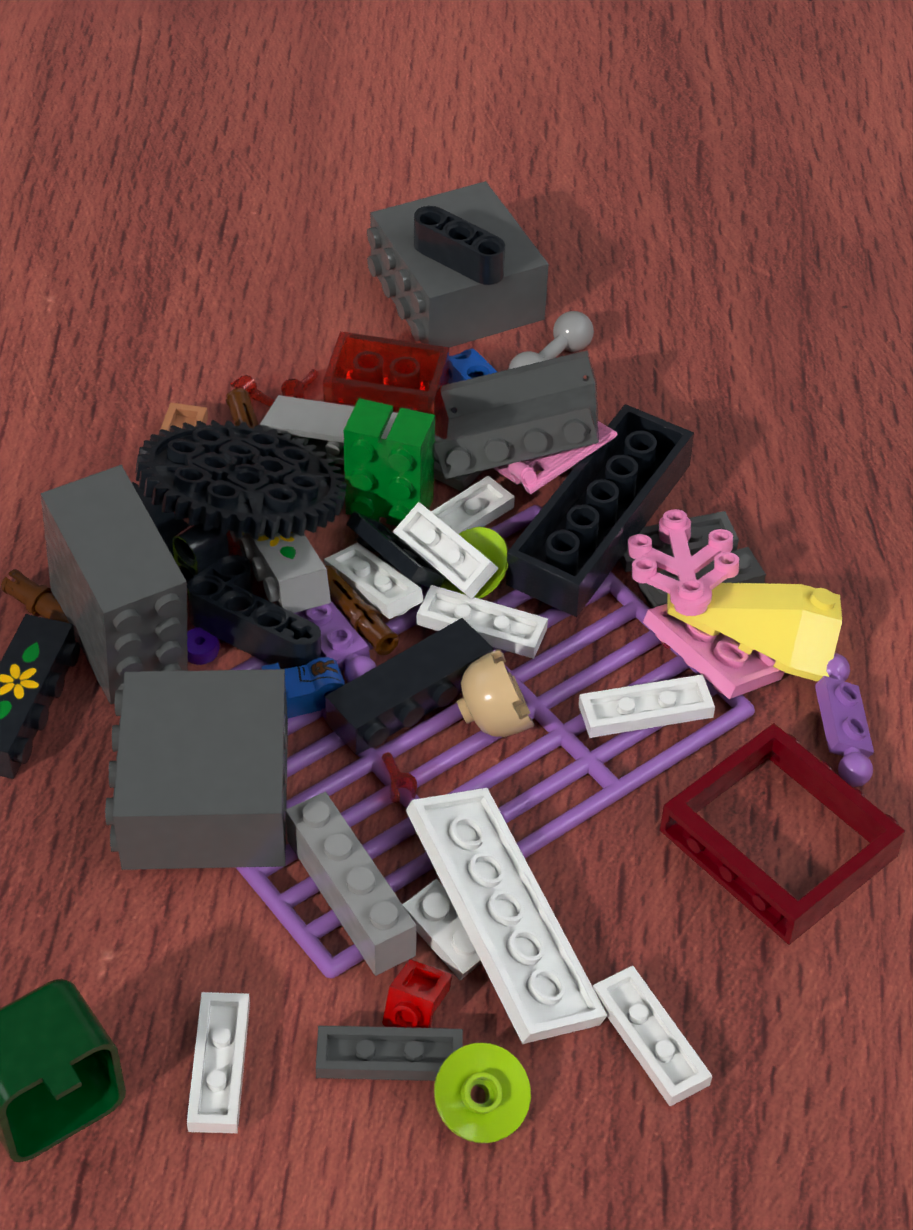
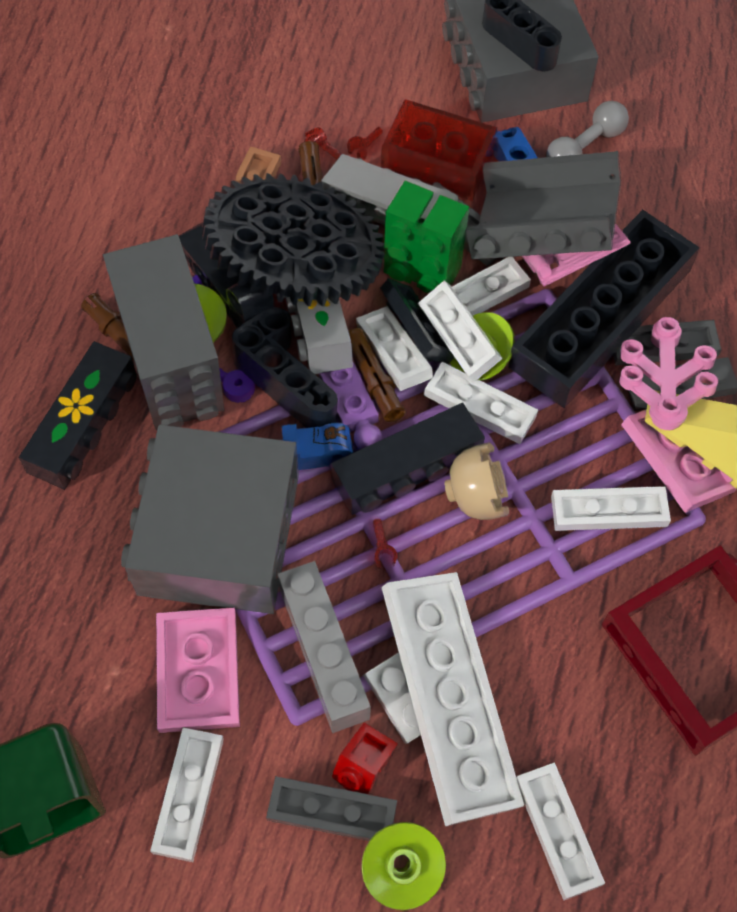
camera: 10 degrees right, 15 degrees up
none -> bright pink plate [156,608,240,733]

